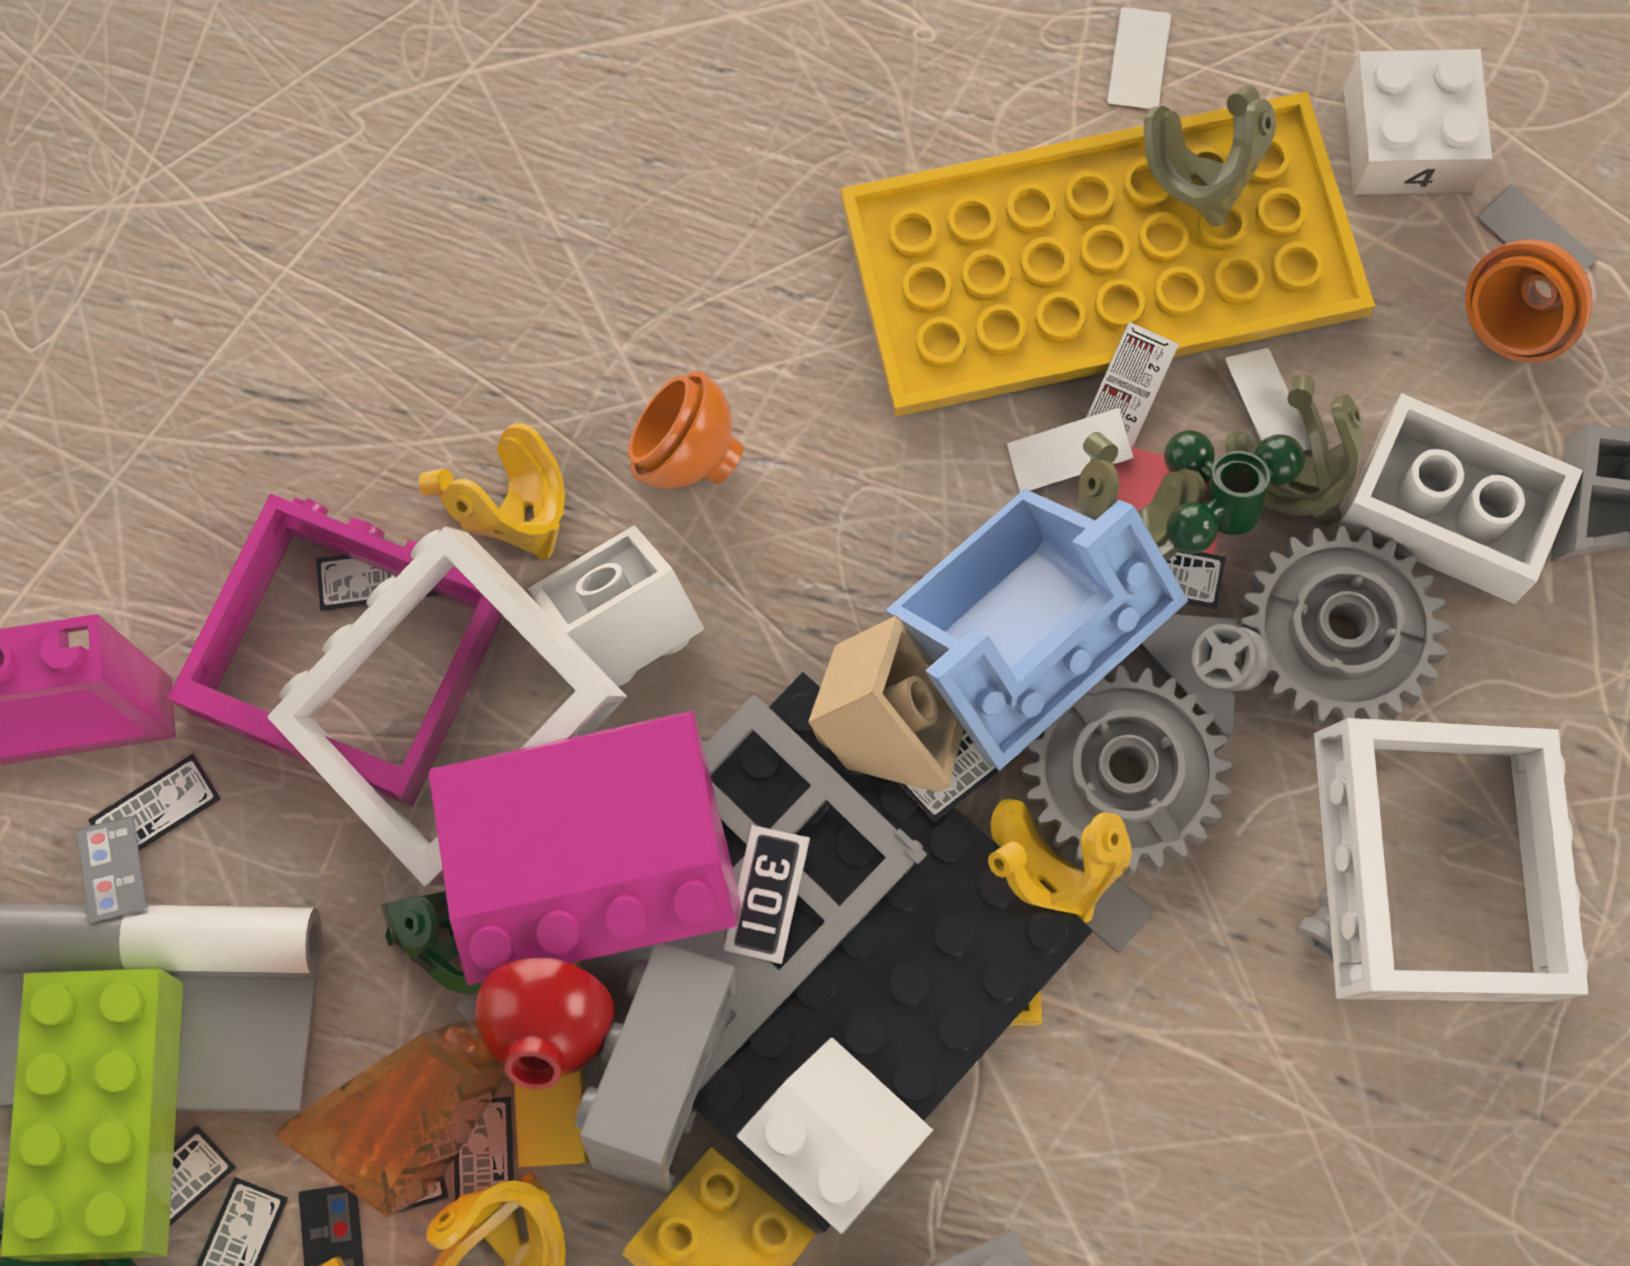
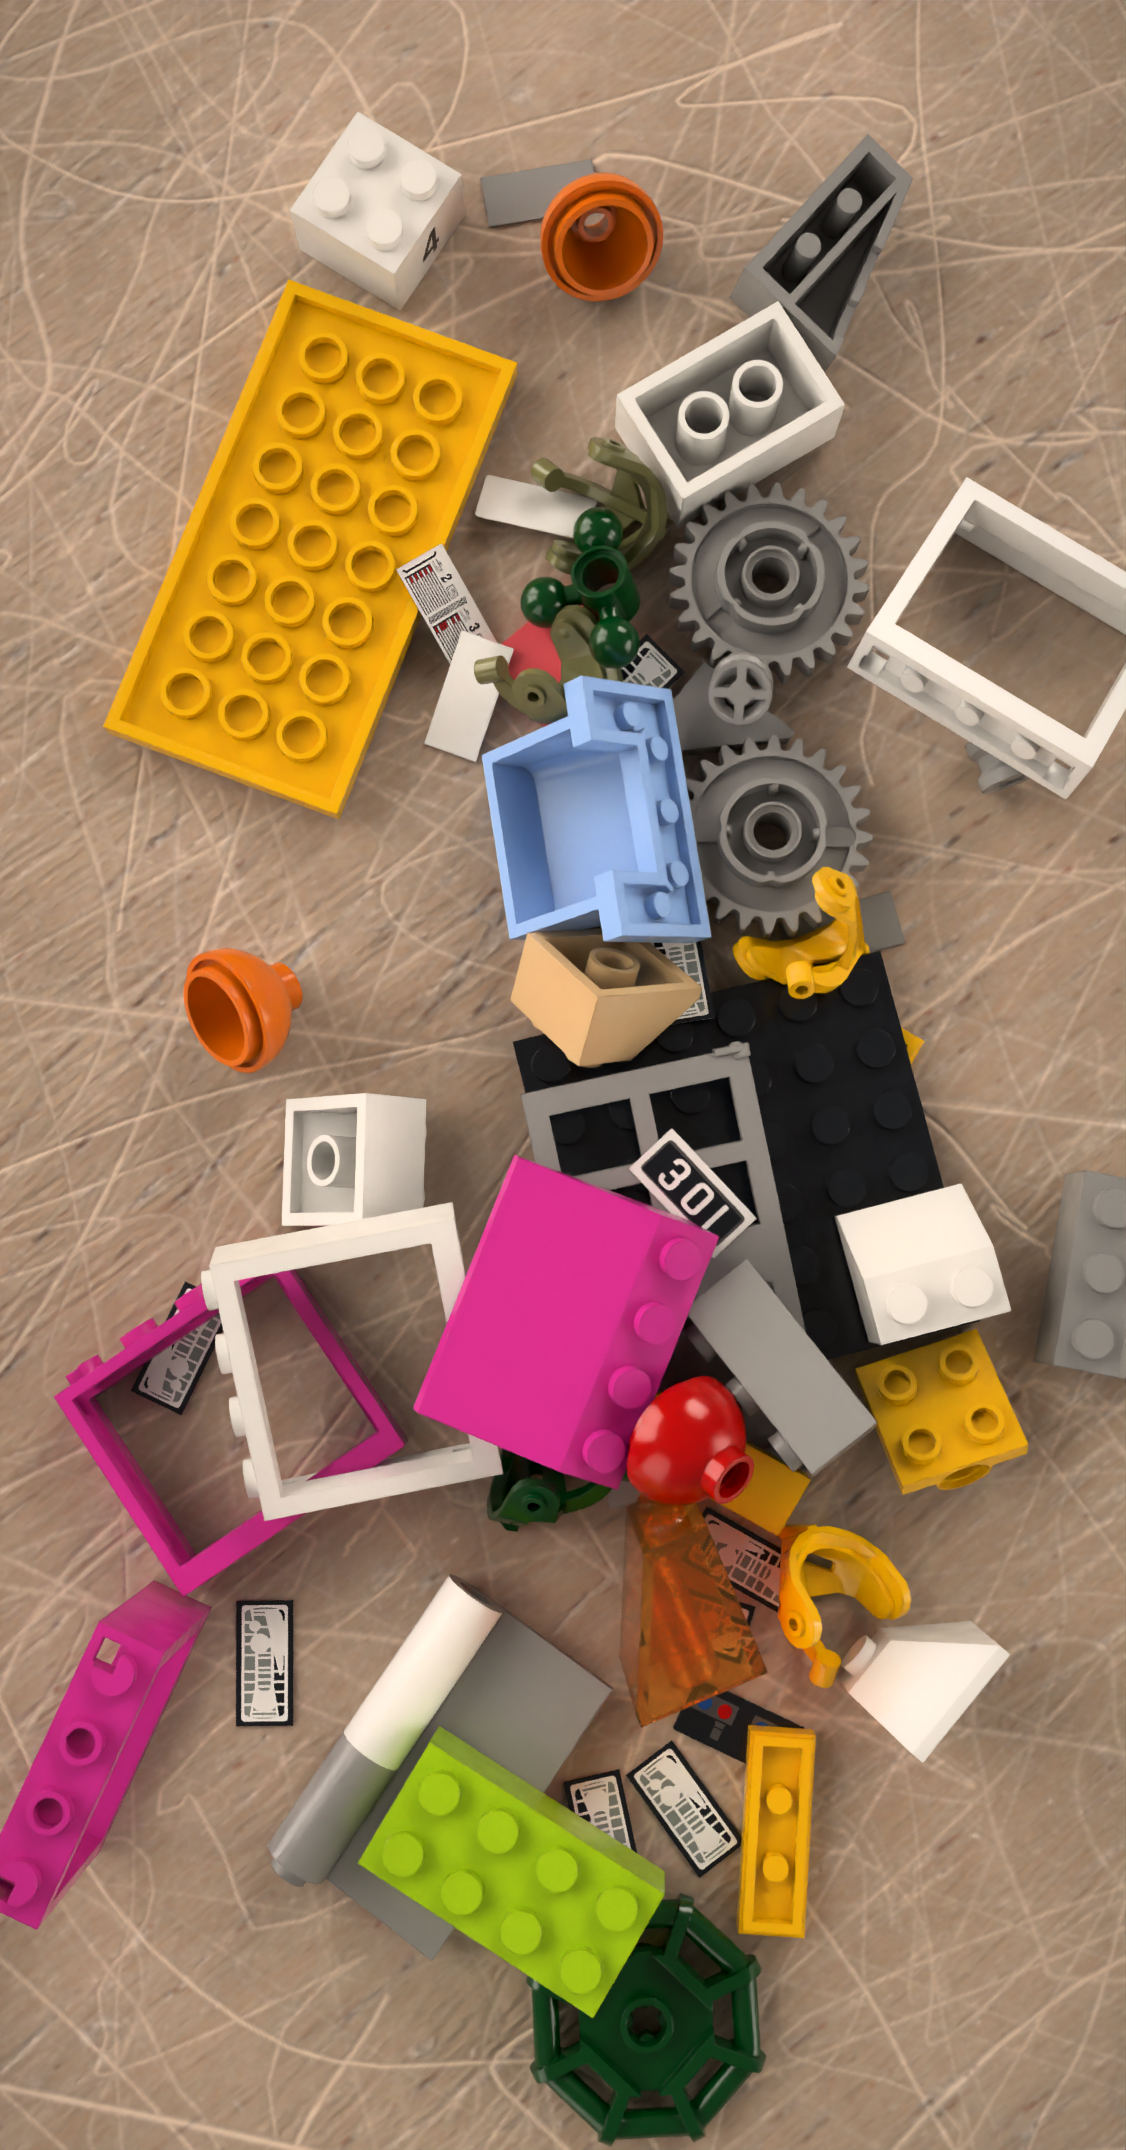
camera: 60 degrees left, 10 degrees up
sticker [76,816,147,924] -> none
yellow helmet [418,423,565,560] -> none
white sticker [1107,7,1171,110] -> none
olive helmet [1143,85,1276,227] -> none

